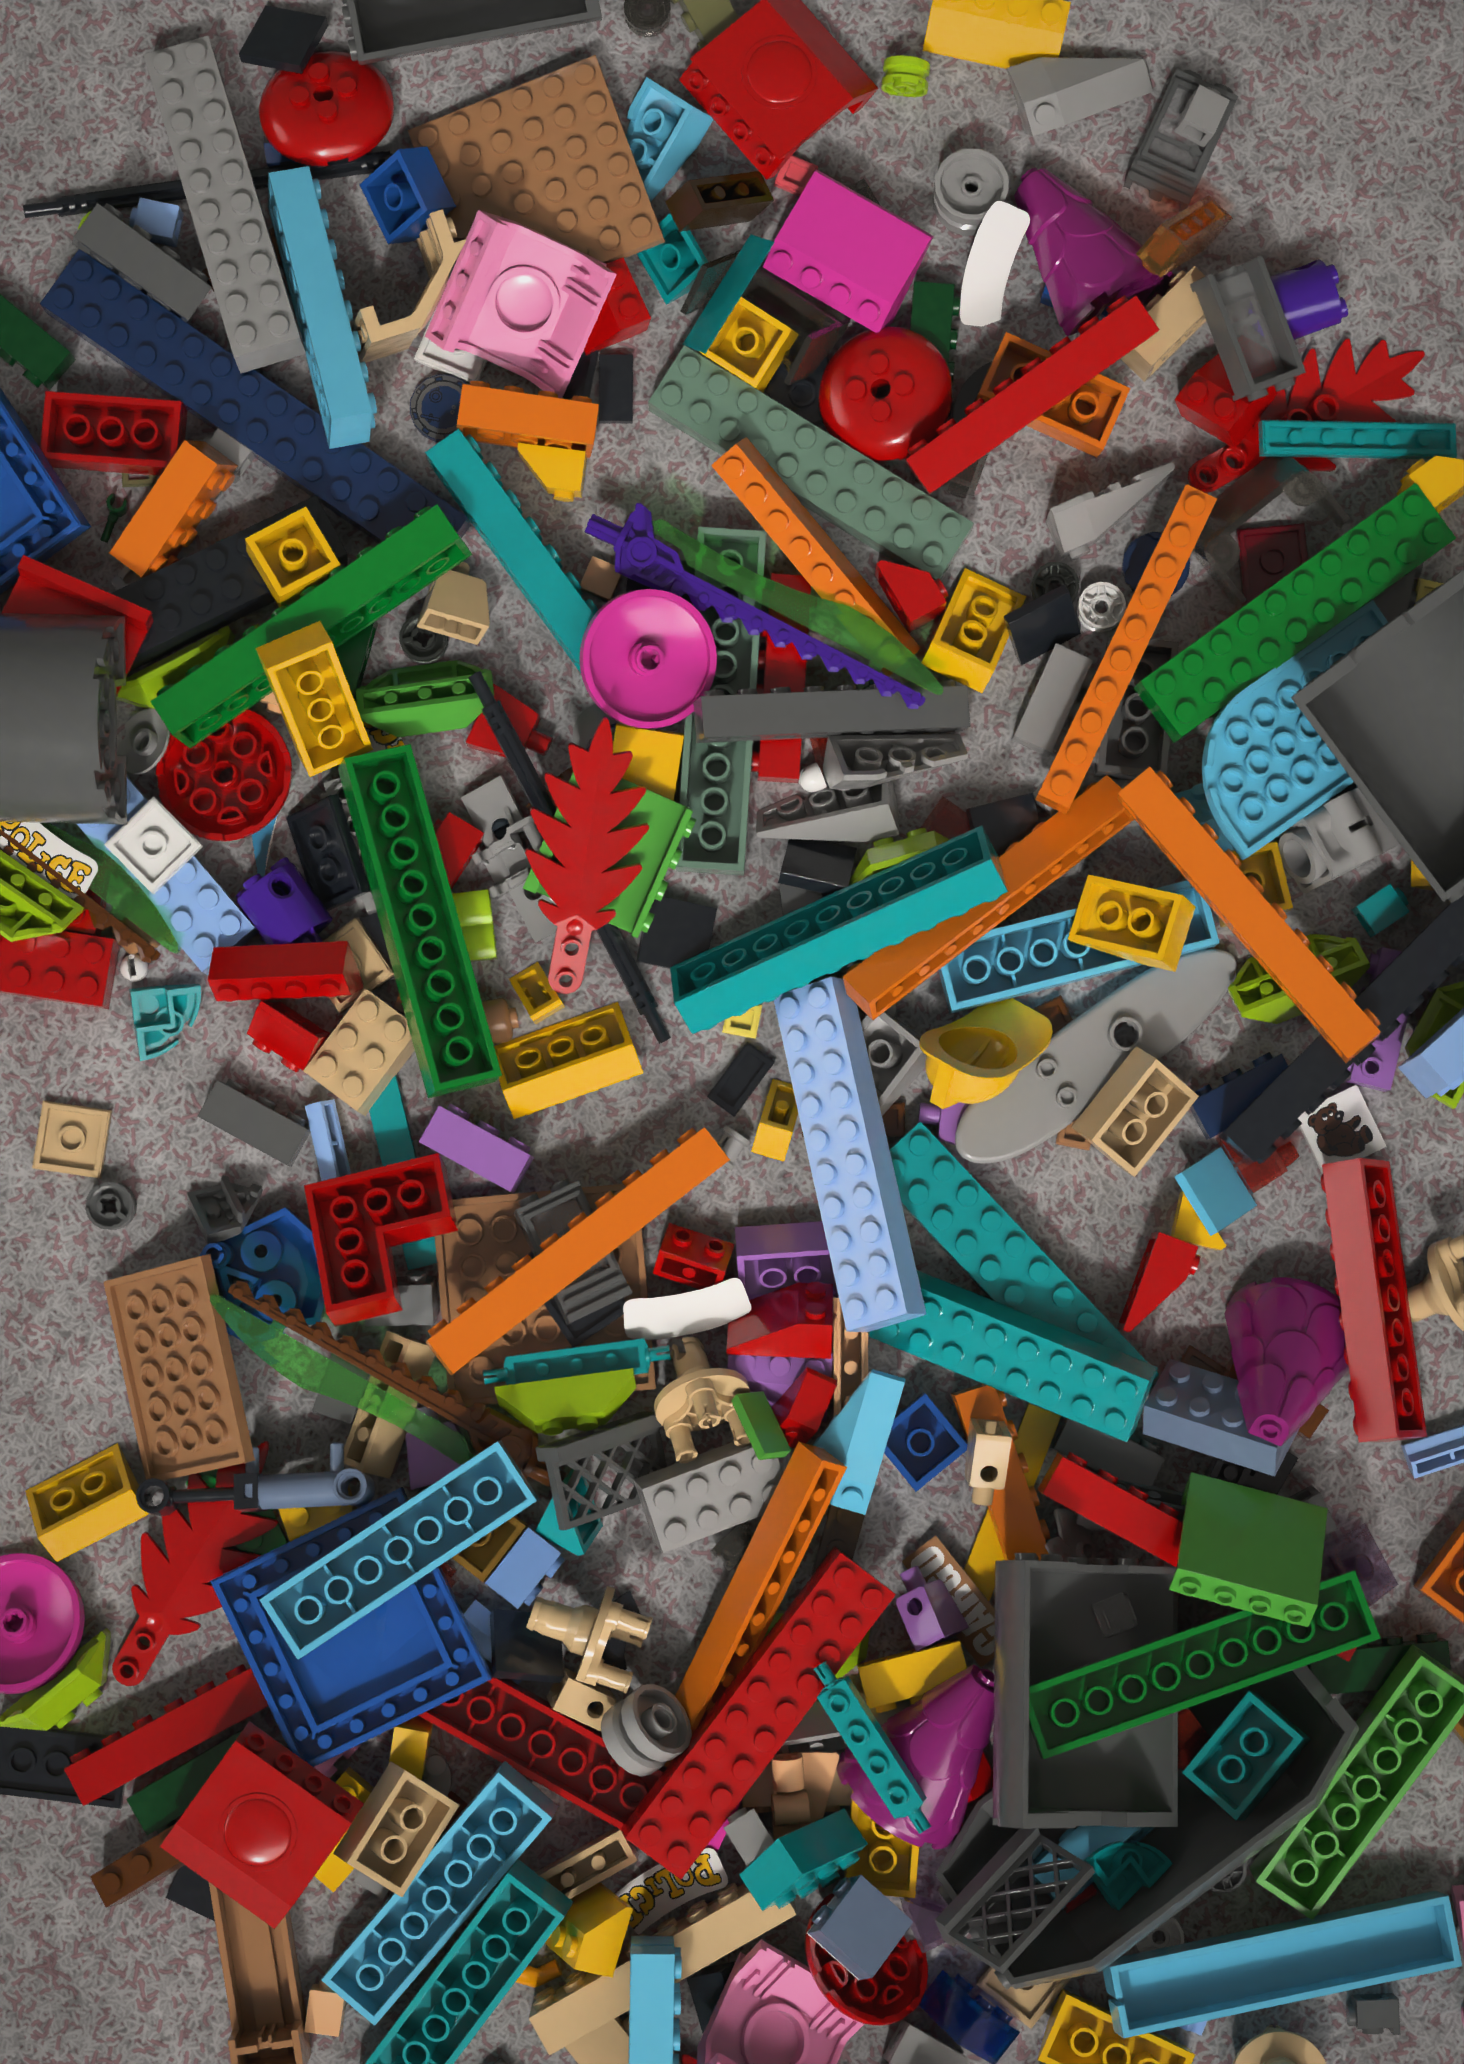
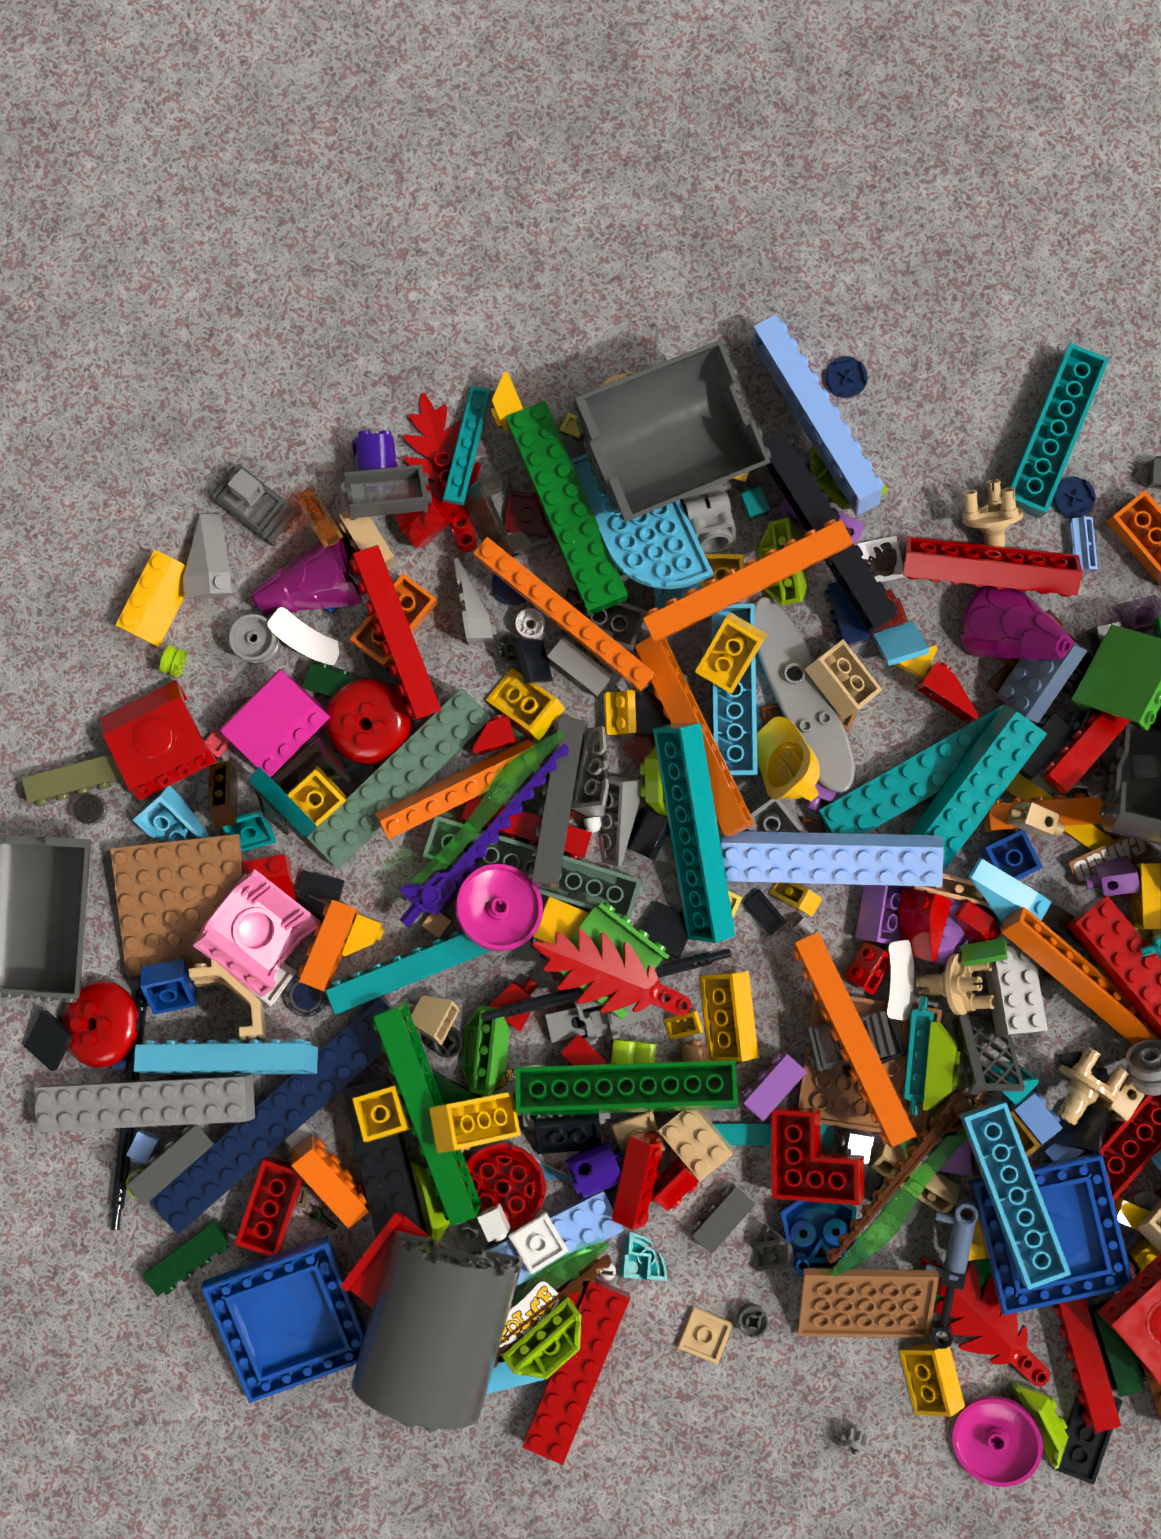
camera: 80 degrees left, 0 degrees up
light blue piece [305,1099,351,1181] -> none
none -> white brick [477,1203,511,1242]
none -> yellow bracket [603,690,636,735]

